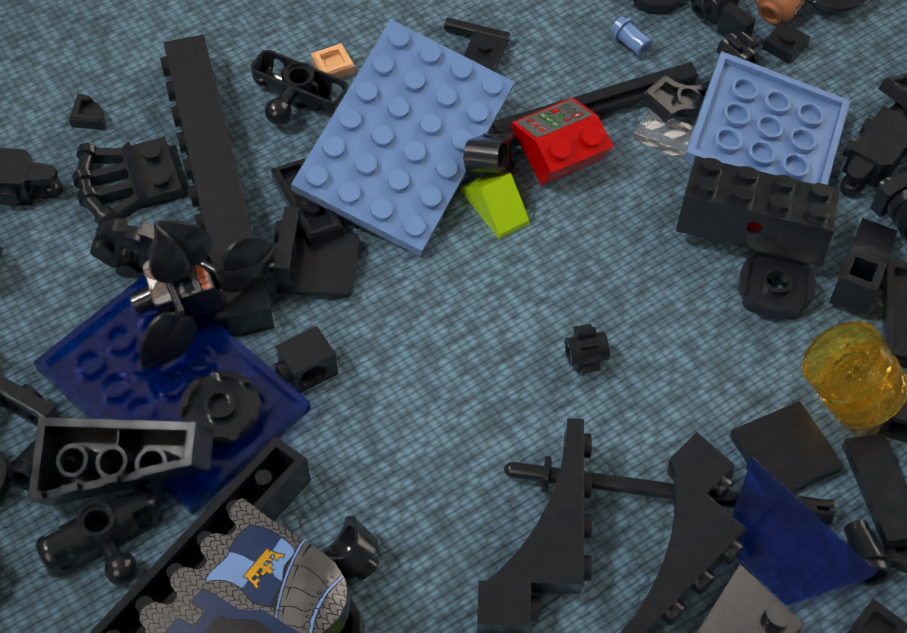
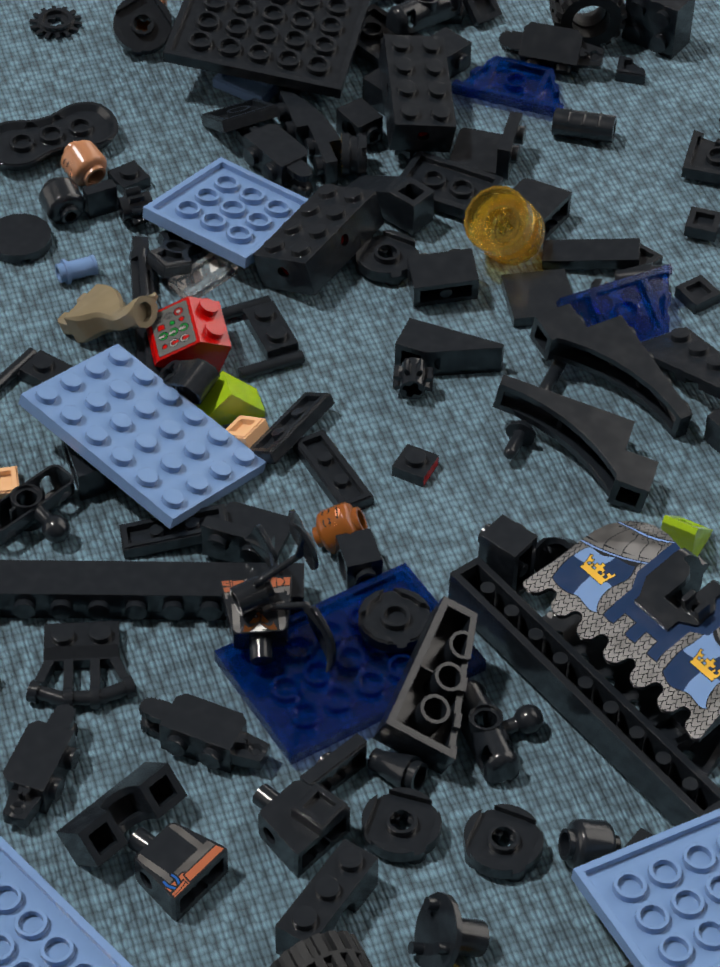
camera: 75 degrees left, 10 degrees down
black plate [90,218,154,279] -> none
none -> dark tan hips [58,284,158,343]
none -> black hinge [139,693,270,774]
none -> black plate [221,295,305,381]
none -> light nougat tile [226,415,270,448]
none -> black tile [250,392,335,464]
none -> black tile [293,430,374,510]
none -> dark orange head [312,502,368,554]
none -> black plate [392,444,439,487]
none -> black slope [394,318,504,376]
none -> black brick [407,248,479,308]
none -> black brick [478,514,538,596]

